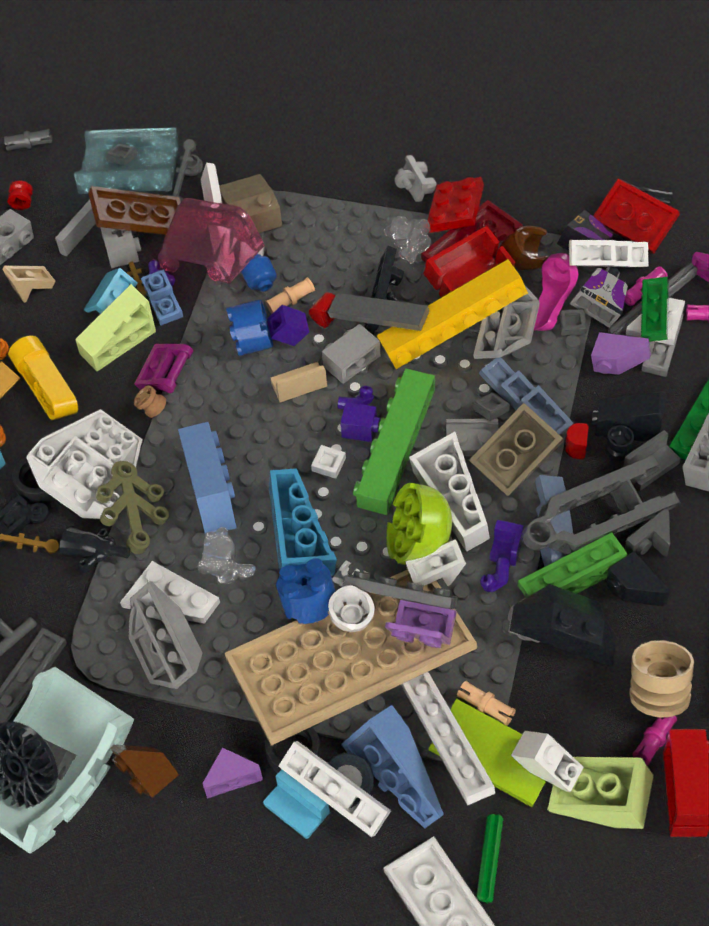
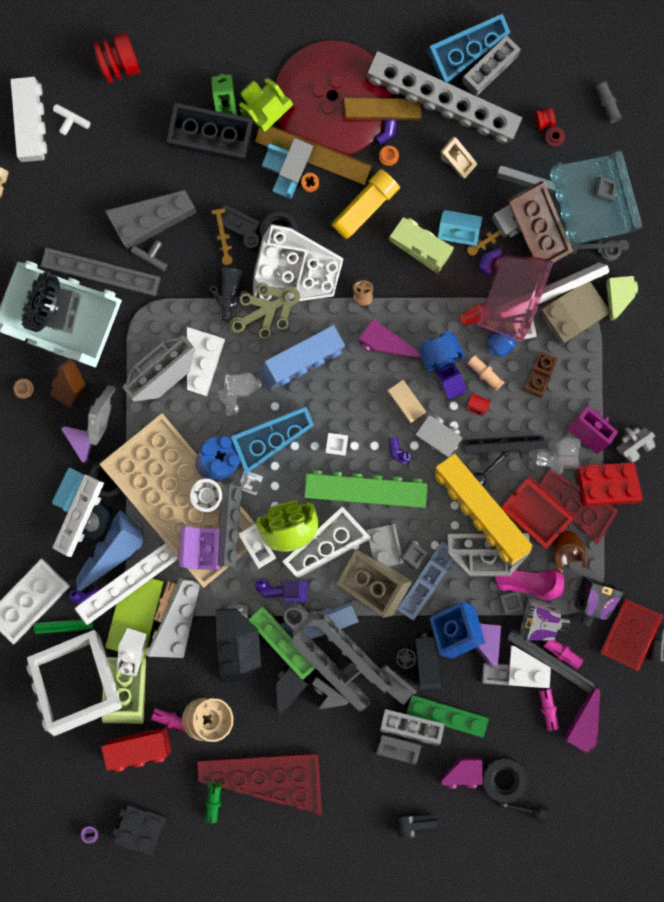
camera: 75 degrees right, 30 degrees up
magenta plate [134,344,193,393] -> none
medium blue slope [141,270,183,326] -> none
dark grey tile [328,293,429,331] -> none
dark purple brick [340,402,381,442] -> none
red brick [565,423,588,460] -> none
white slope [569,240,648,267] -> none
green tile [641,277,669,342] -> none
none -> medium nougat plate [13,379,34,399]
none -> white window [27,630,122,736]
none -> dark purple arm [69,587,98,604]
none -> light grey wing [87,385,115,445]
none -> light grey wing [145,578,200,658]
none -> magenta slope [359,319,421,360]
none -> blue brick [429,602,486,659]
none -> red cone [459,302,490,325]
none -> reddish brown slope [523,351,558,398]
none -> dark red plate [545,127,565,147]
none -> magenta brick [567,406,618,455]
none -> yellowish green slope [606,276,638,320]

